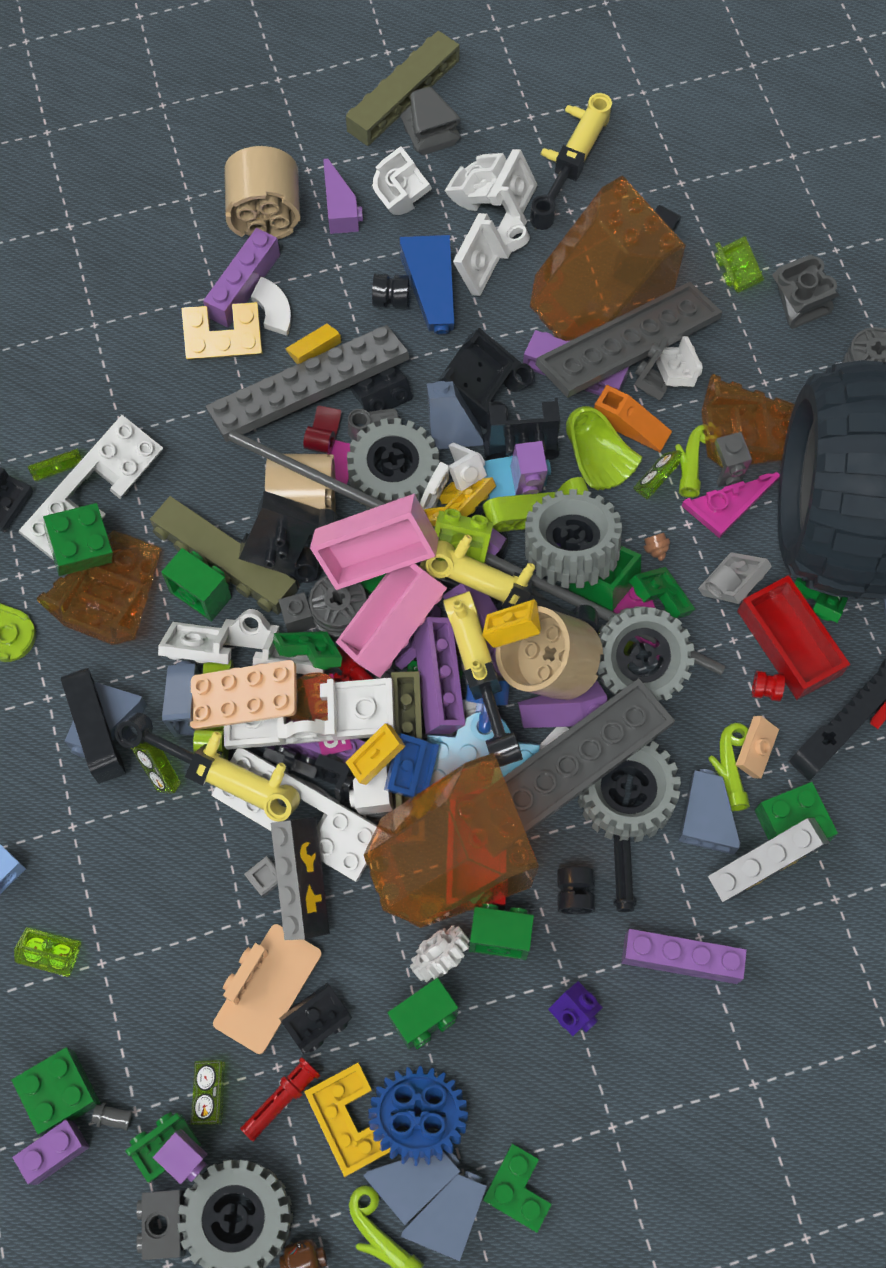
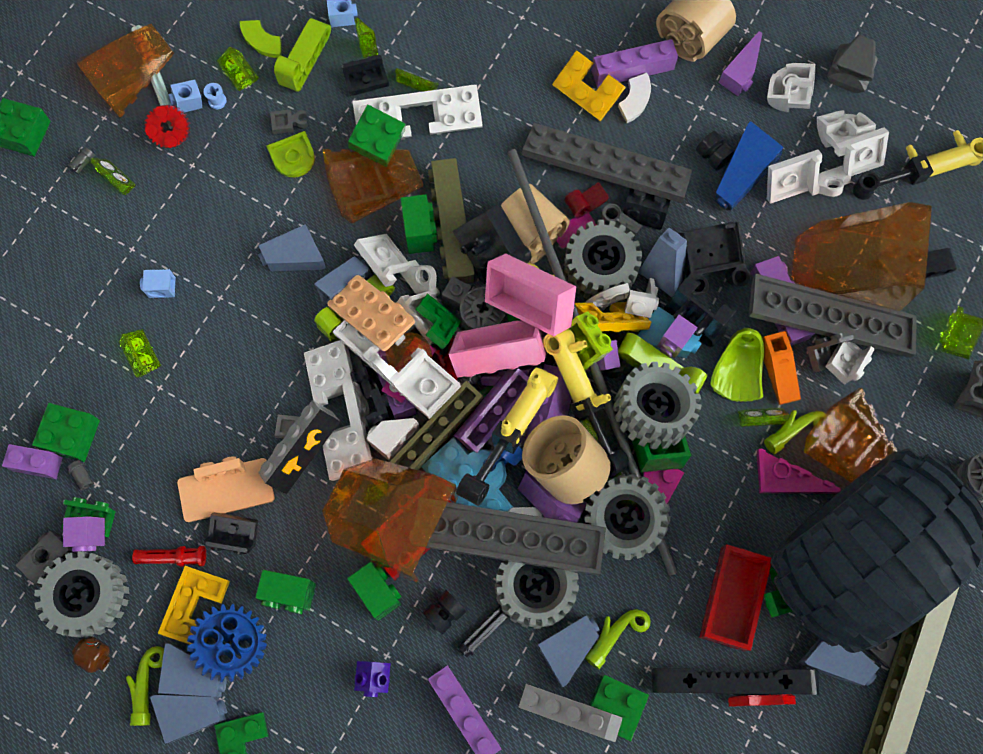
camera: 45 degrees right, 5 degrees up
black beam [61,668,126,784] -> none
light yellow piece [115,713,300,822] -> none
clear neon green slope [131,742,181,794] -> none
slope [191,1060,225,1125] -> none
yellow slope [286,324,341,365] -> none
olive brick [346,30,459,146] -> none
yellow plate [346,723,405,785] -> none
blue plate [384,733,439,801] -> none
white gear [410,926,470,982] -> none
yellow slope [482,599,541,648] -> none
green plate [629,567,696,619] -> none
nougat plate [644,533,670,561] -> none
light grey plate [698,552,772,604] -> none
dark grey bracket [715,432,752,487] -> none
light nougat plate [736,716,779,778] -> none
red wheel [752,671,785,702] -> none

